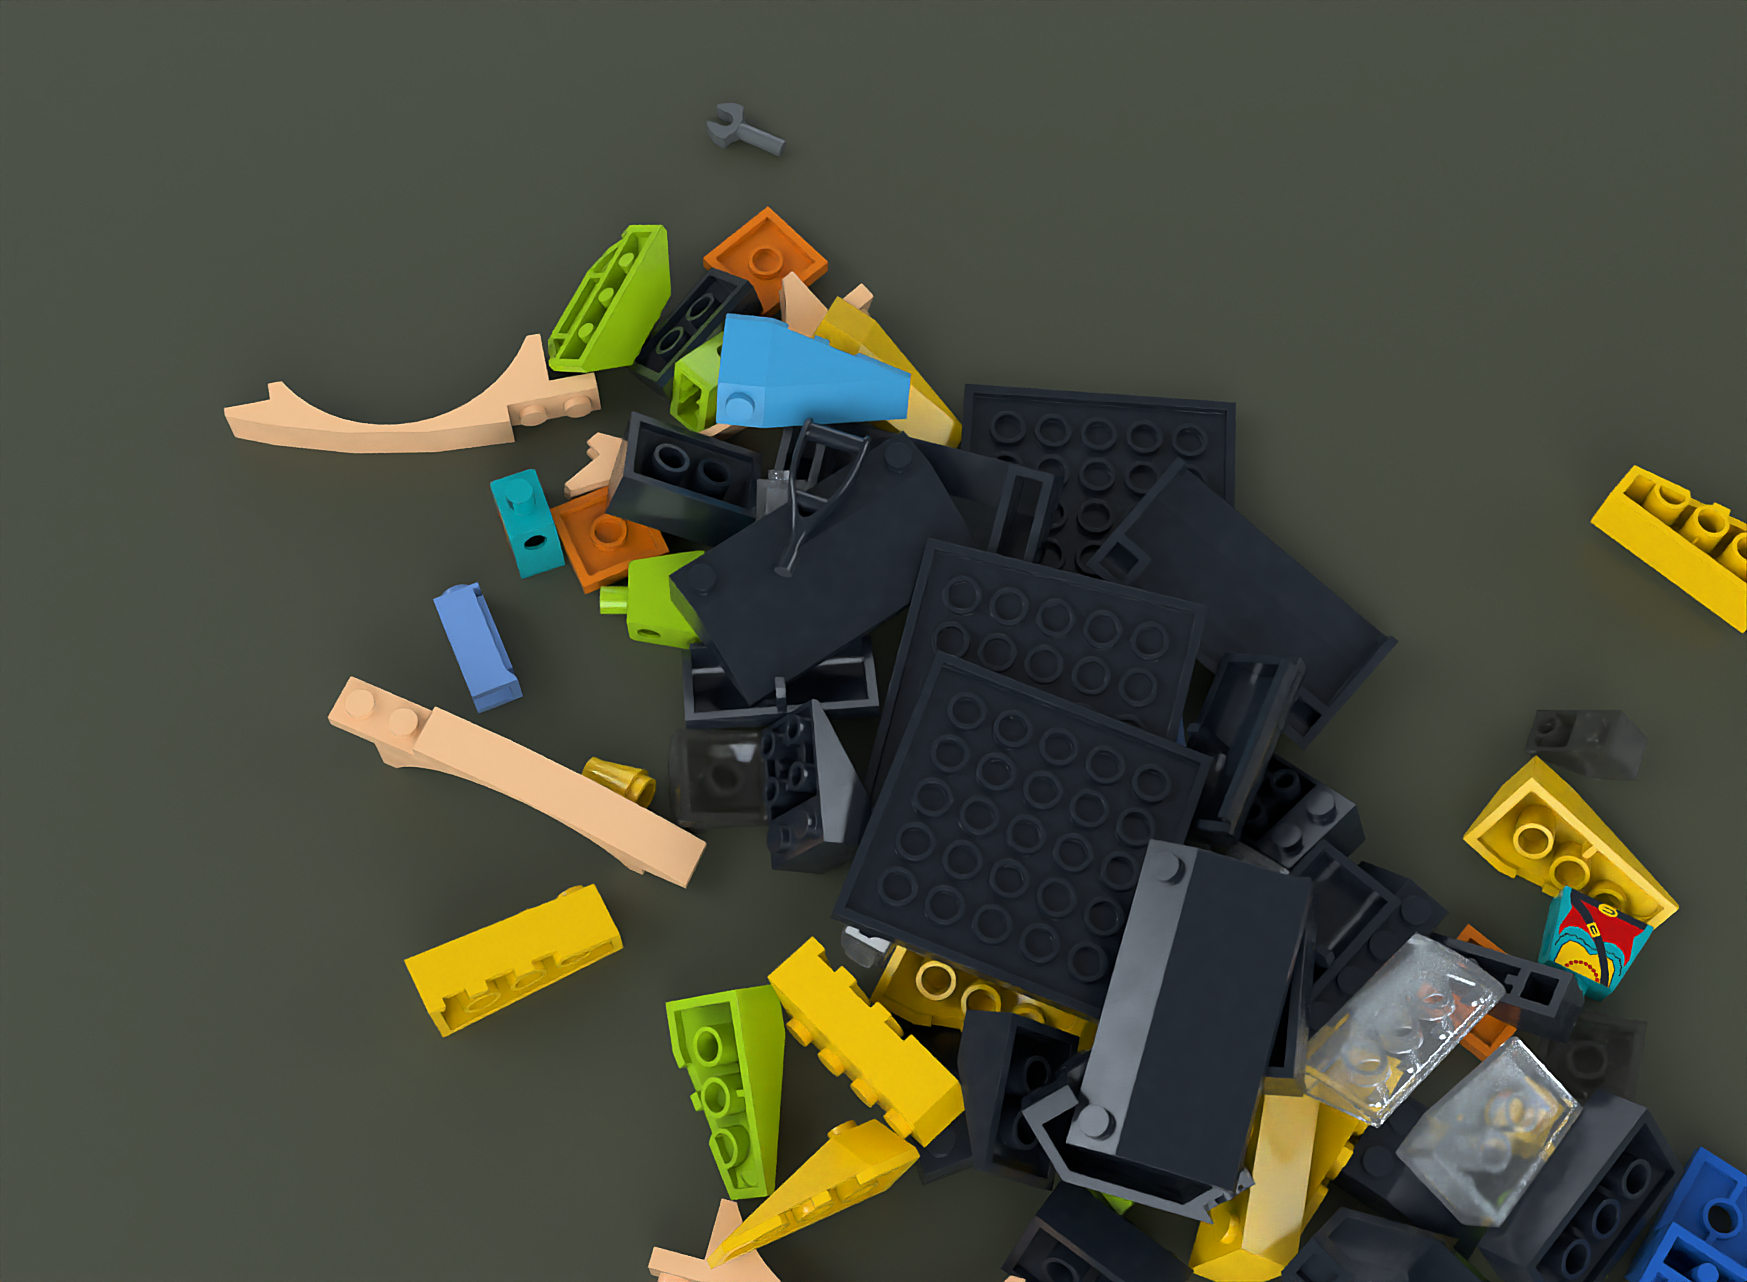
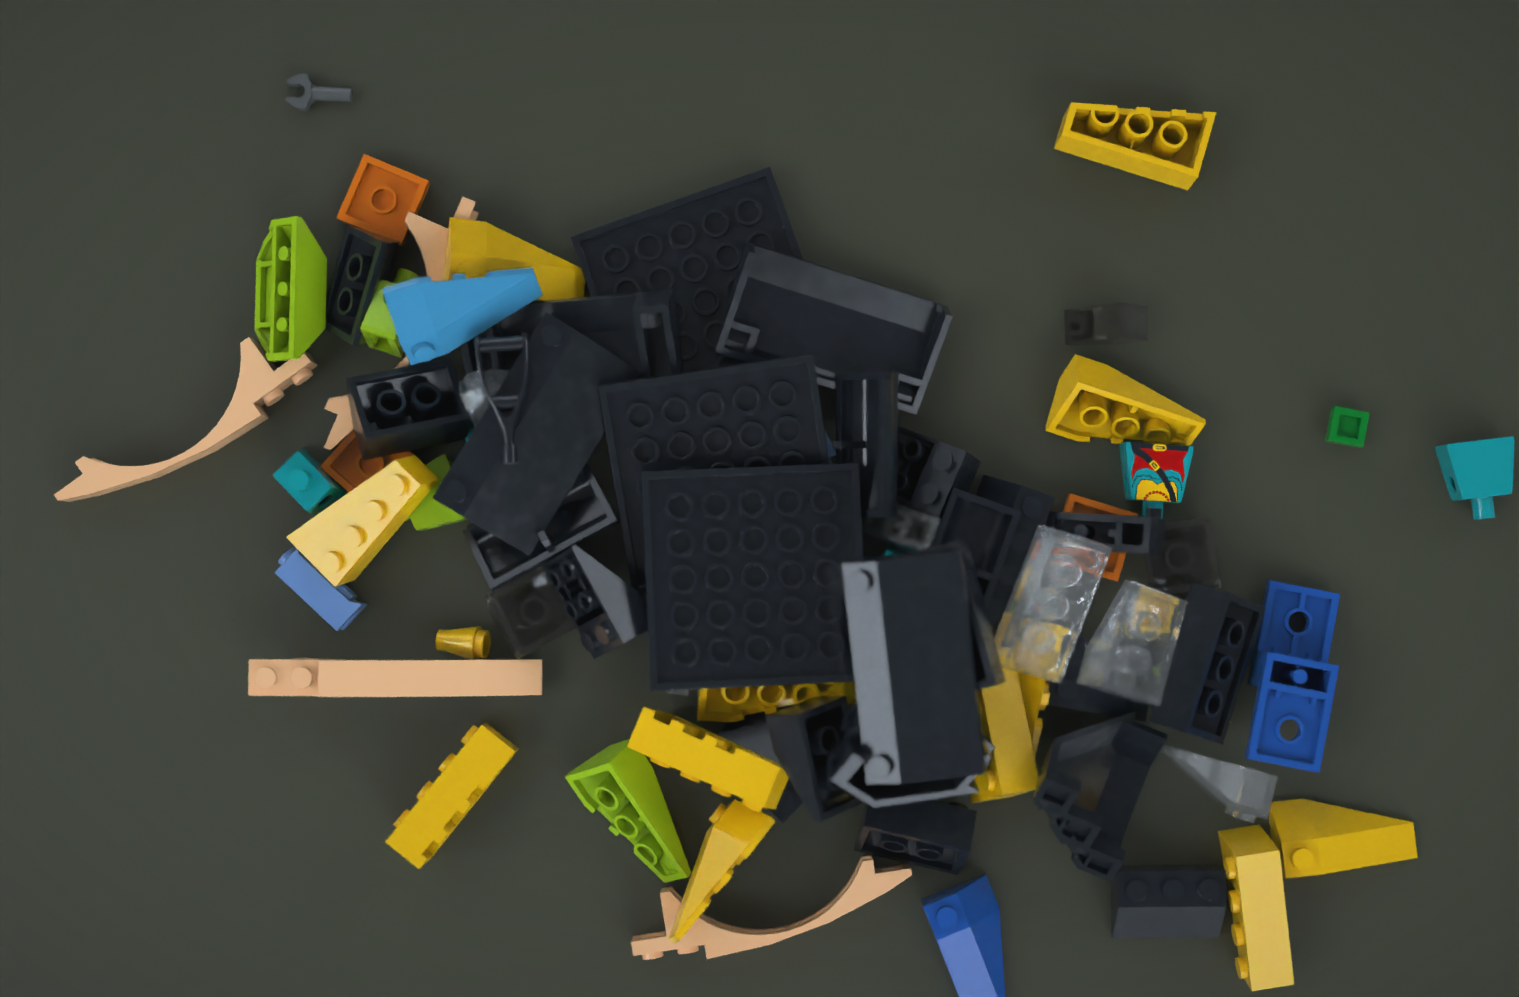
camera: 20 degrees left, 20 degrees up
none -> yellow wedge [286,455,440,587]

